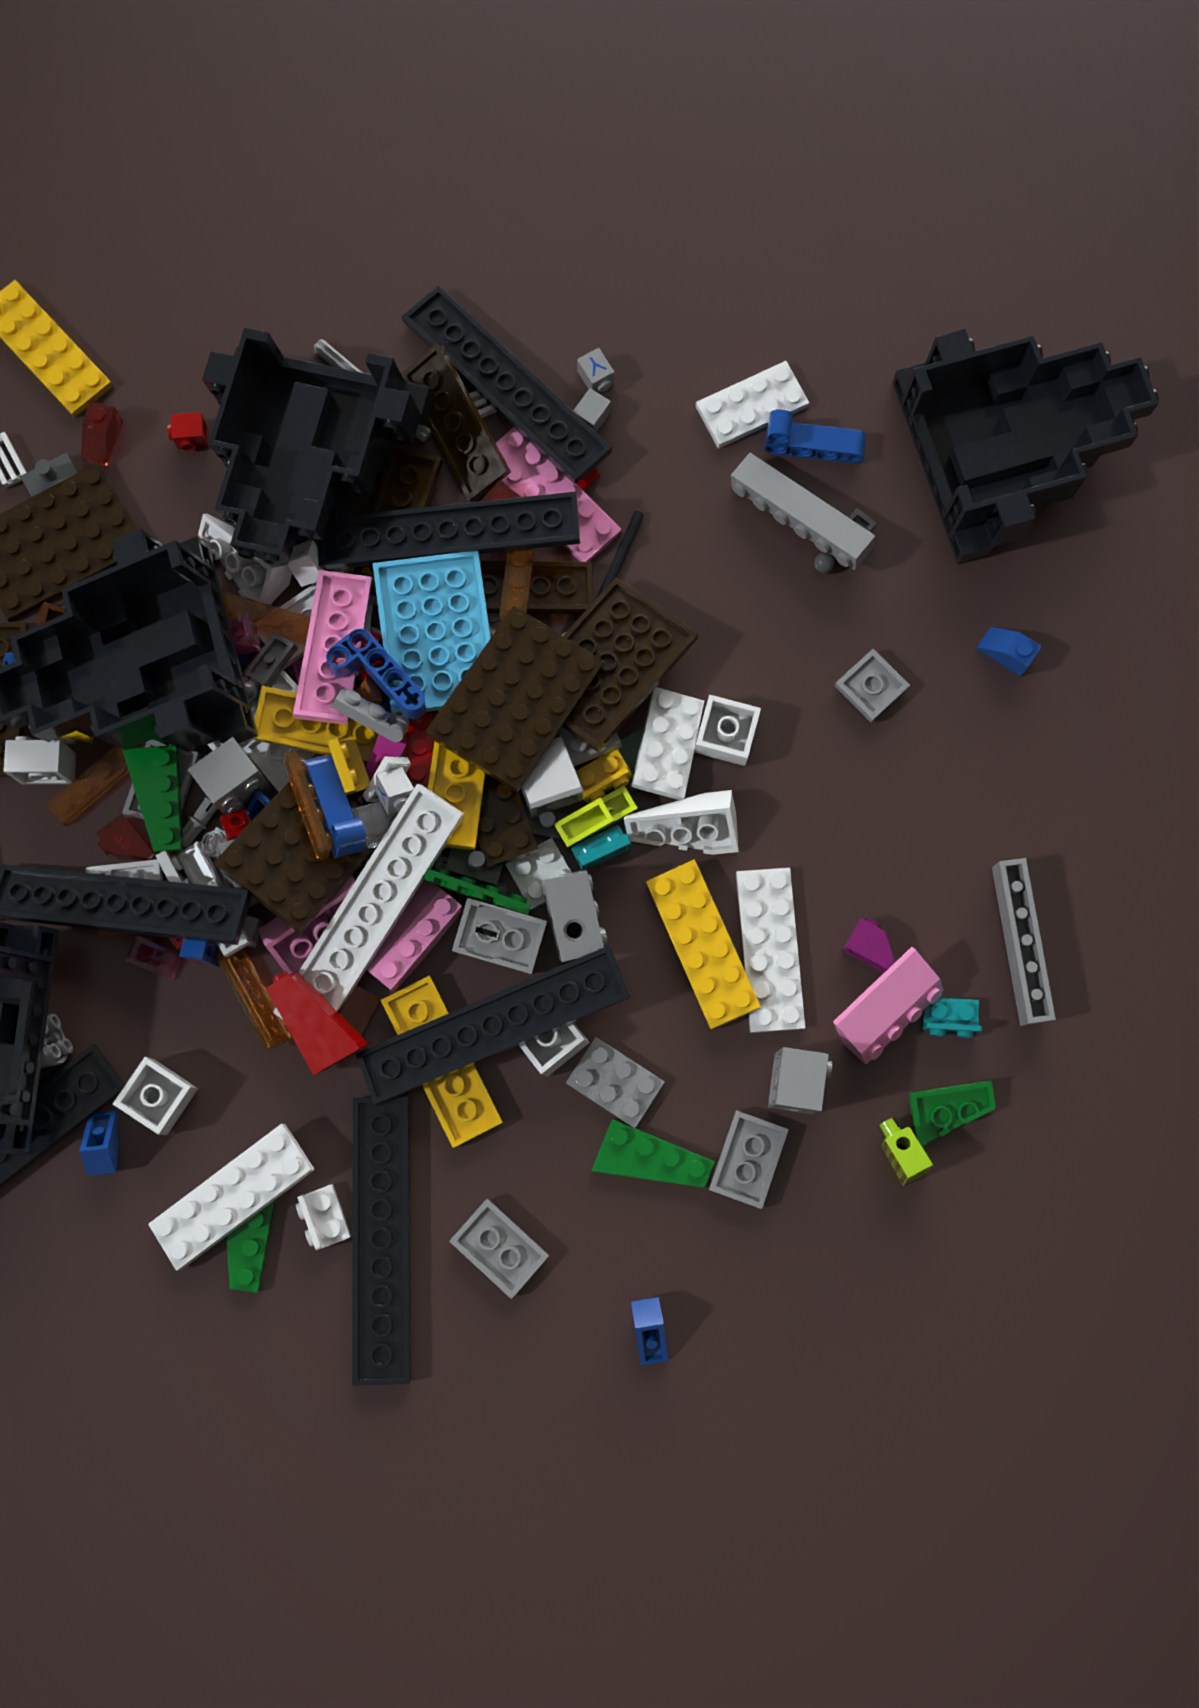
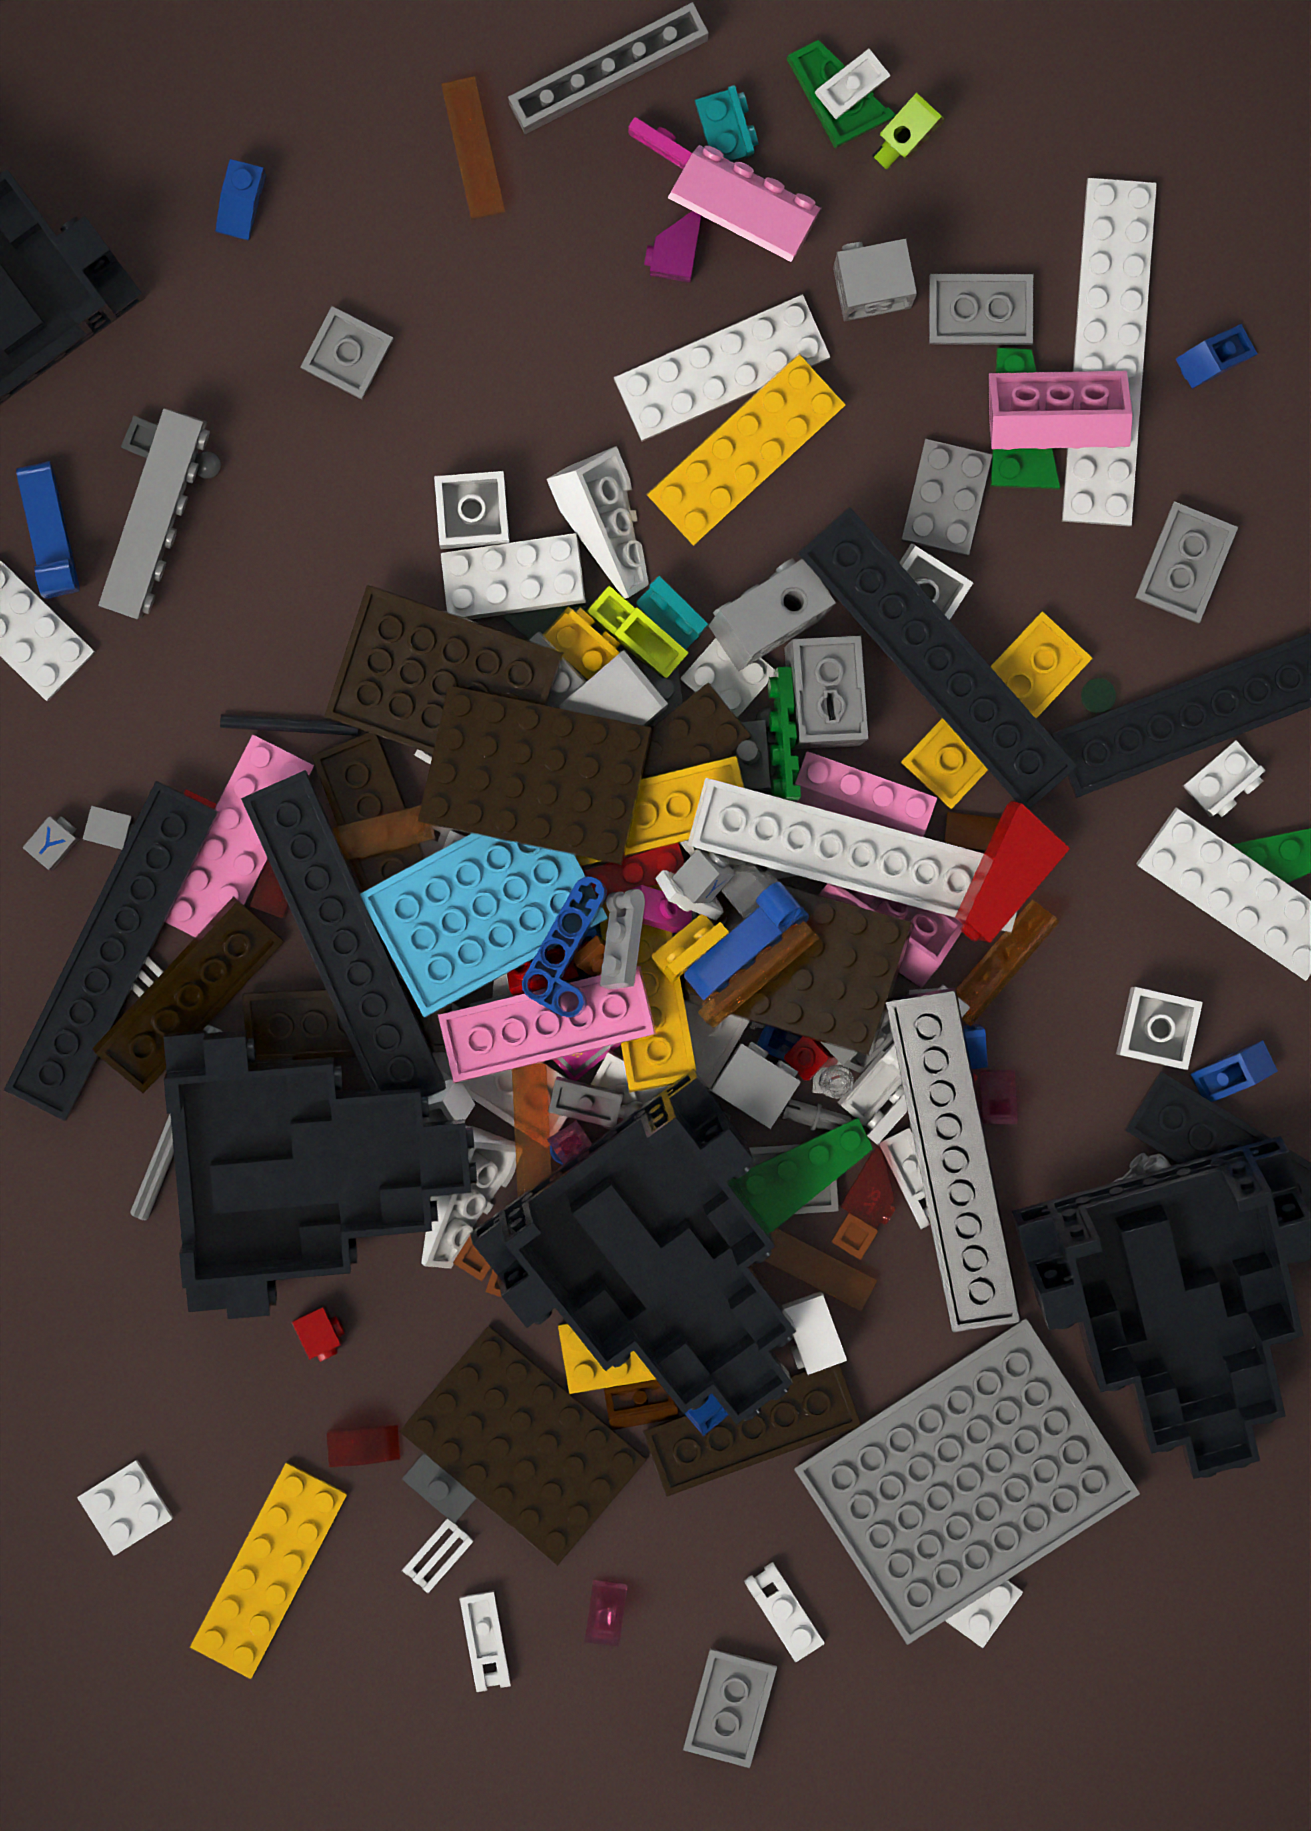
camera: 115 degrees left, 10 degrees up
none -> white plate [77,1460,174,1556]
none -> clear orange plate [441,76,505,220]
none -> dark pink plate [628,117,692,169]
none -> white plate [815,49,891,119]
none -> dark orange plate [831,1212,878,1260]
none -> bright pink slope [989,371,1133,450]
none -> white plate [1062,178,1157,527]
none -> clear green tile [1080,678,1116,713]

